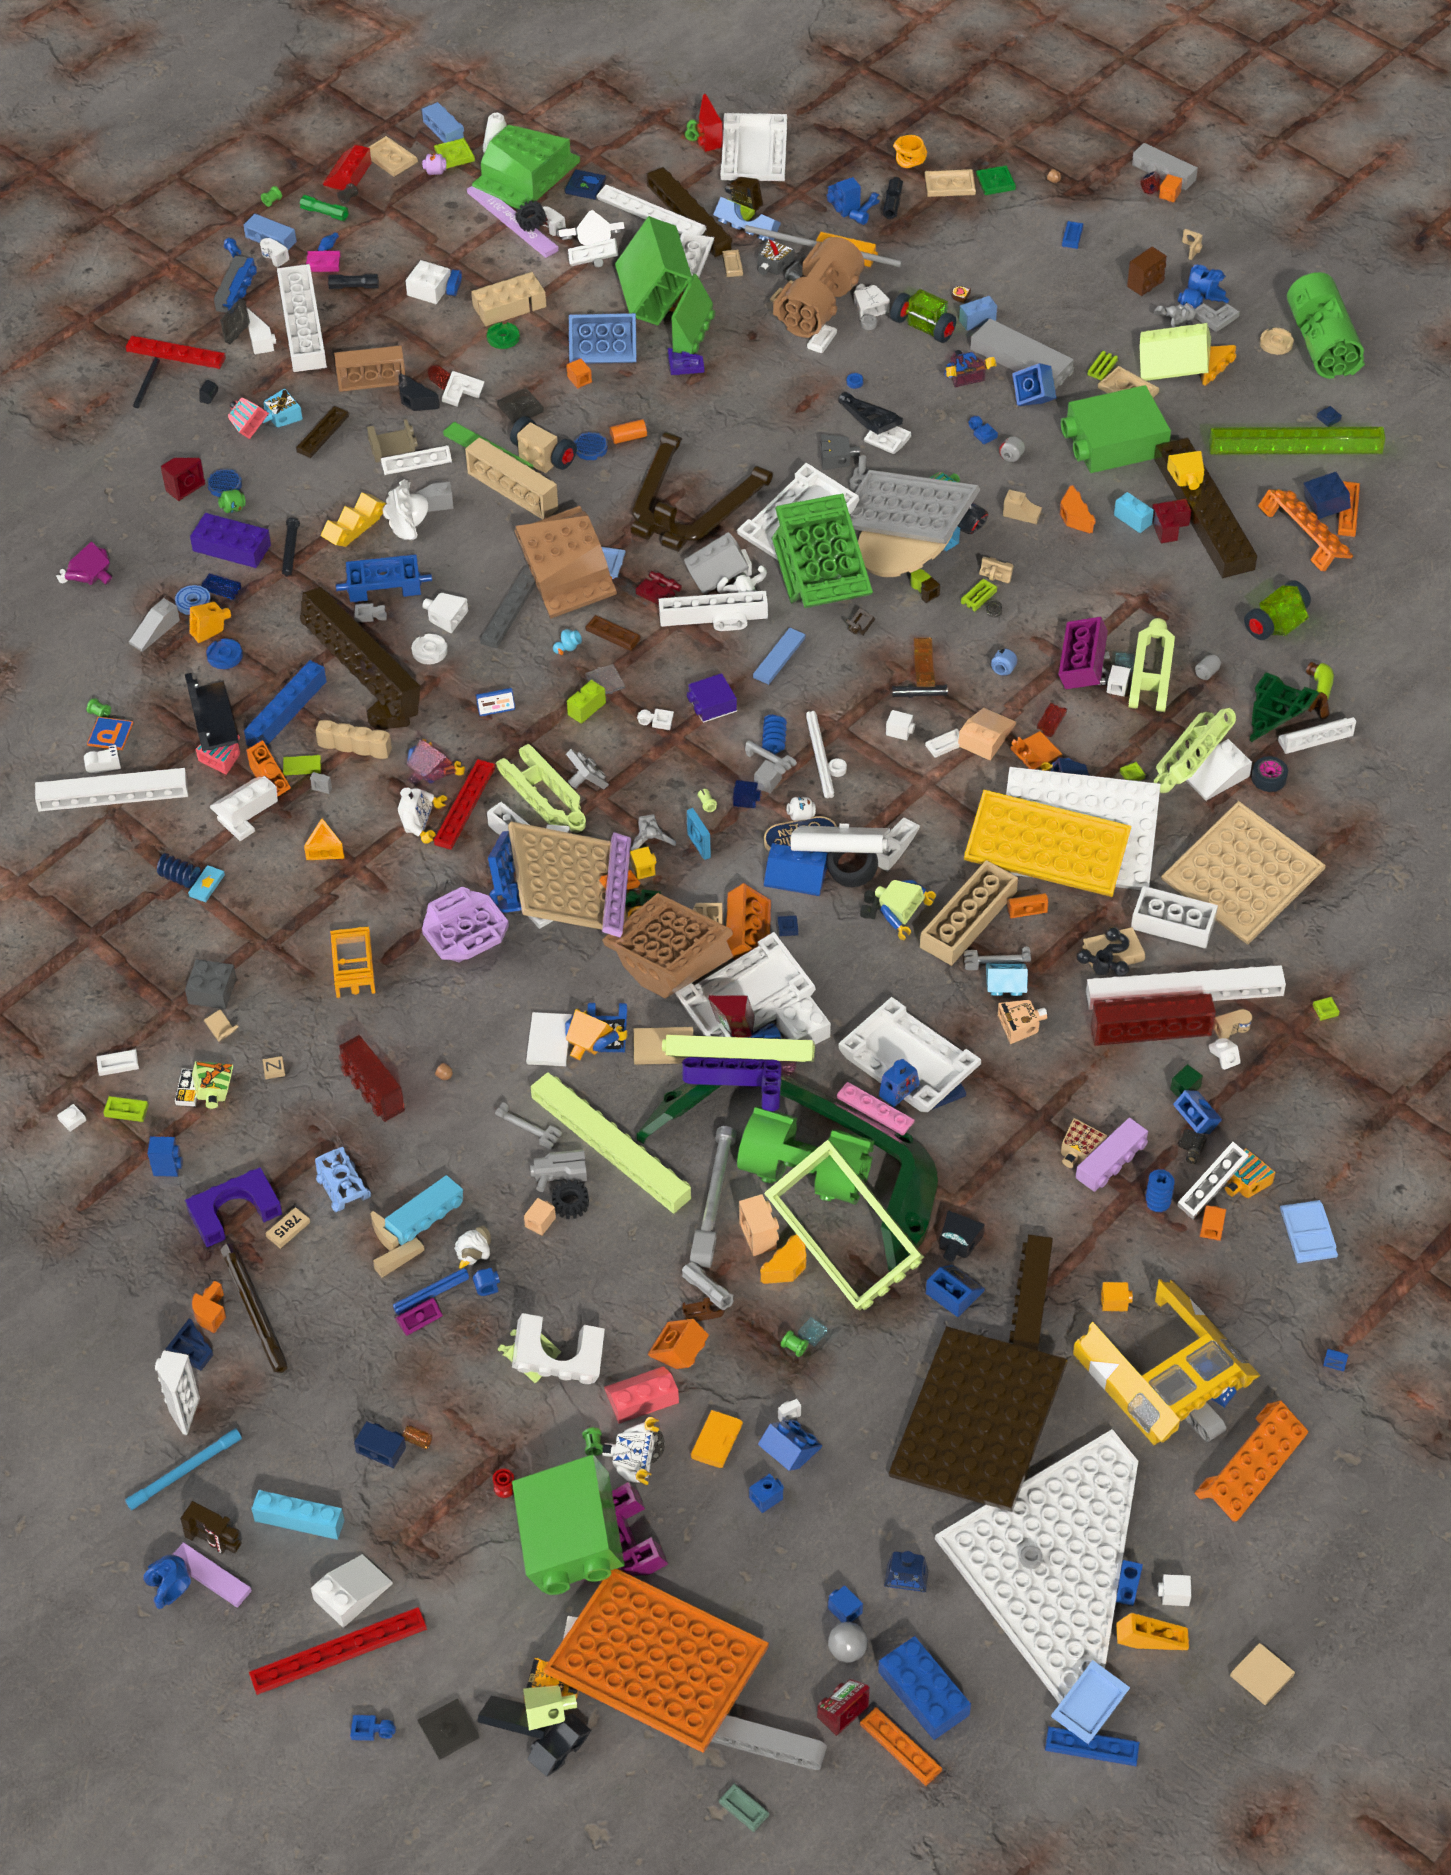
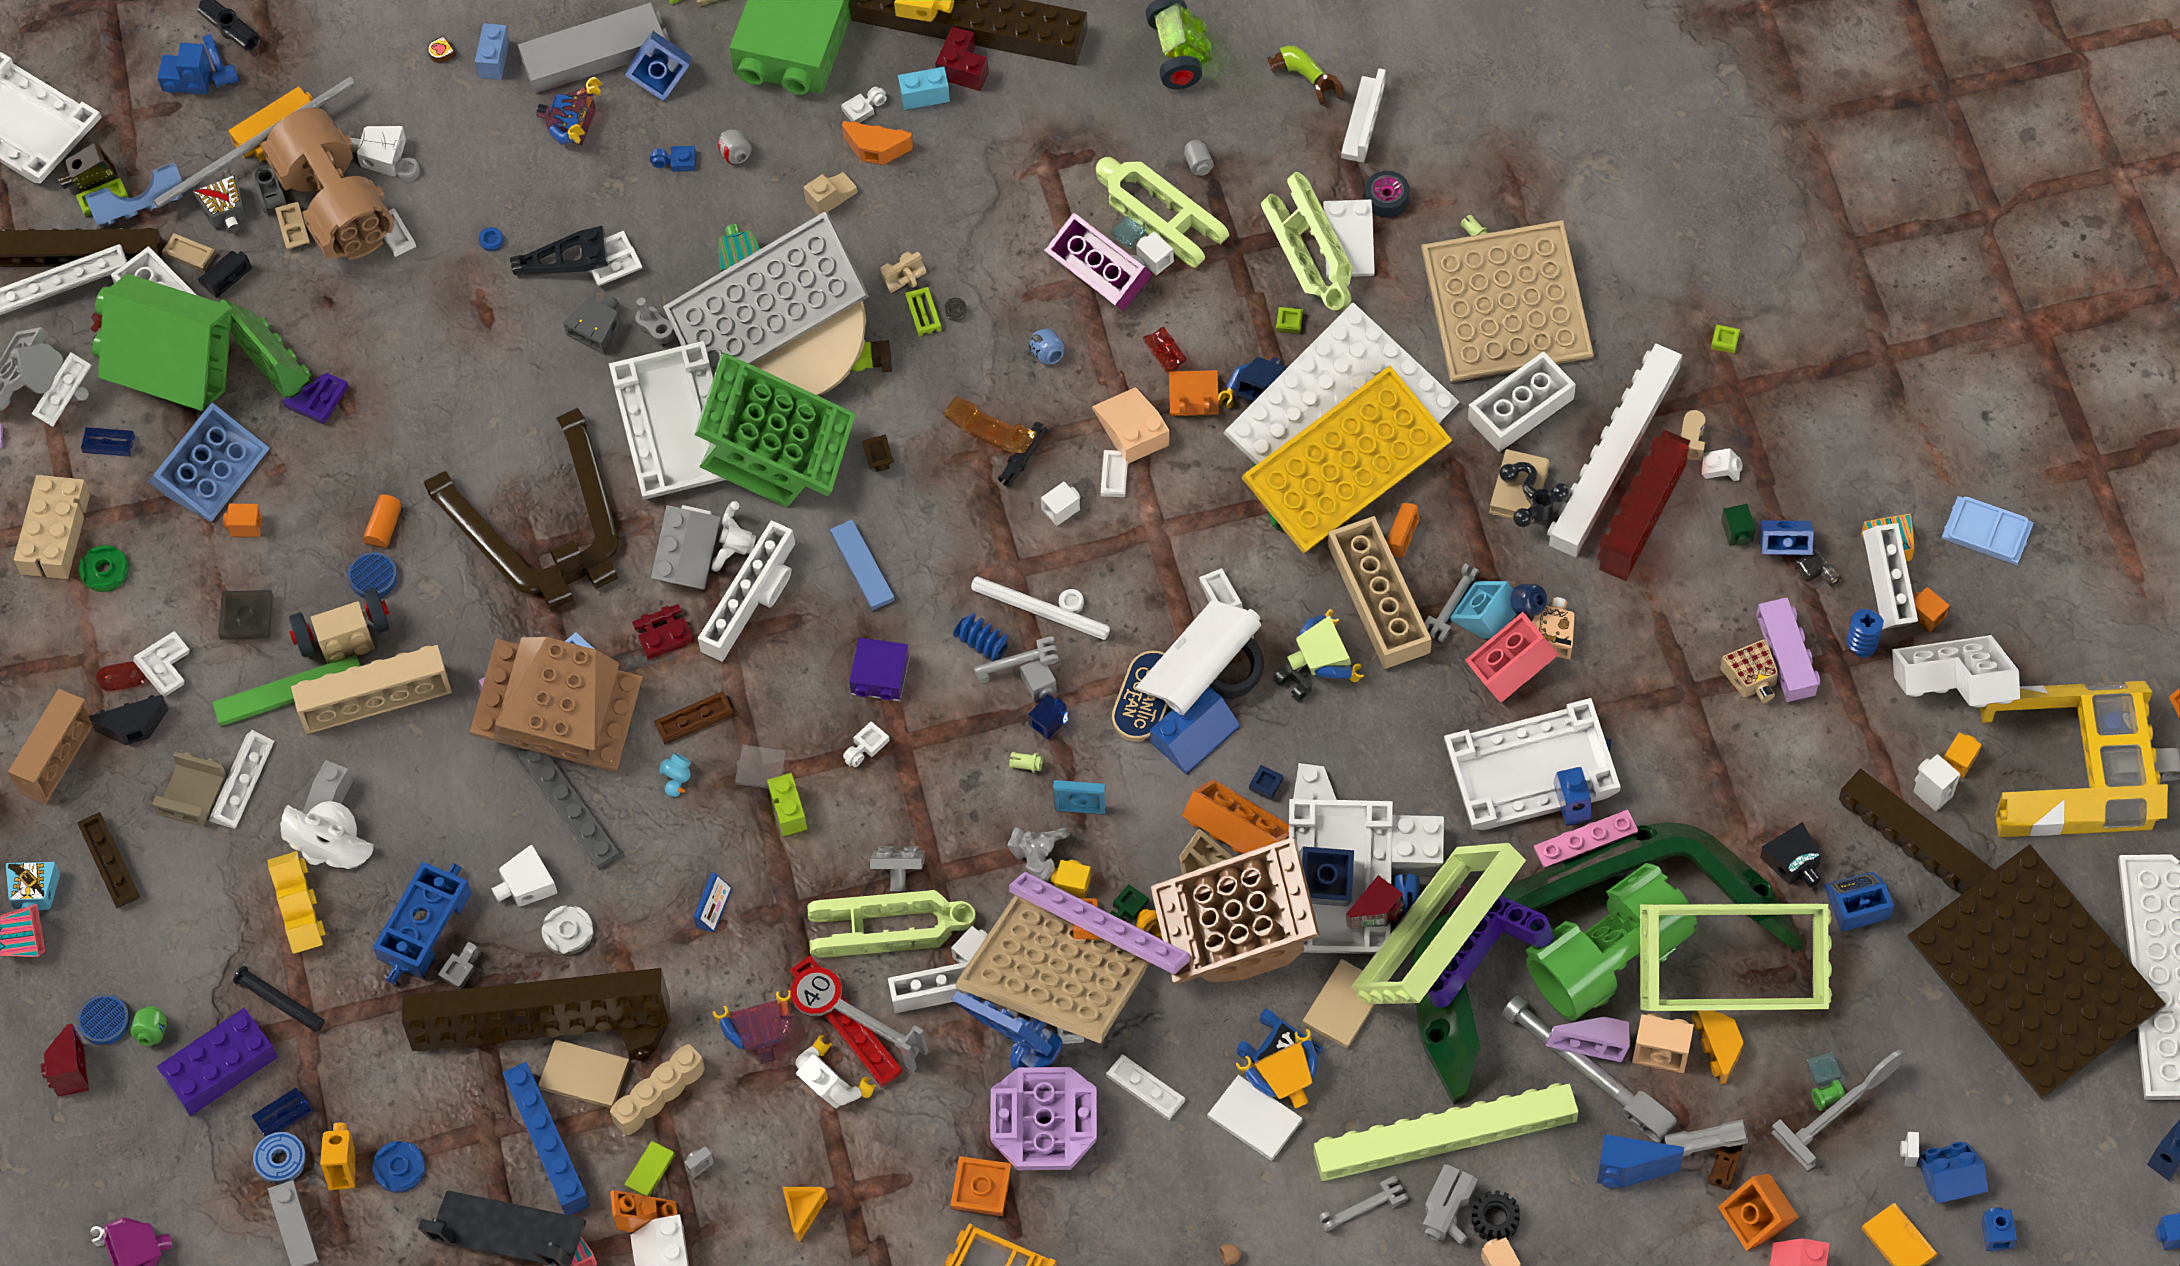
camera: 55 degrees left, 10 degrees up
white head [786,797,815,821] -> none
brick [890,289,956,343] -> none
dark green wedge [1250,672,1319,742] -> none
blue tile [1323,1349,1348,1372] -> none
none -> clear blue tile [81,427,135,457]
none -> black panel [198,251,252,299]
none -> tan tile [538,1039,630,1109]
none -> light grey piece [790,967,929,1072]
none -> white plate [841,86,887,123]
none -> orange plate [950,1156,1012,1217]
none -> white tile [1106,1054,1185,1121]
none -> white wing [1293,763,1336,800]
none -> dark blue brick [1299,846,1354,907]
none -> yellowish green pin [1461,215,1489,236]
none -> coral slope [1465,612,1559,703]
none -> dark blue head [1510,584,1547,616]
none -> lavender slope [1546,1017,1630,1062]
none -> blue slope [1597,1134,1684,1188]
none -> light grey piece [1771,1049,1906,1172]
none -> white brick [1892,635,2020,708]
none -> white brick [1913,754,1960,812]

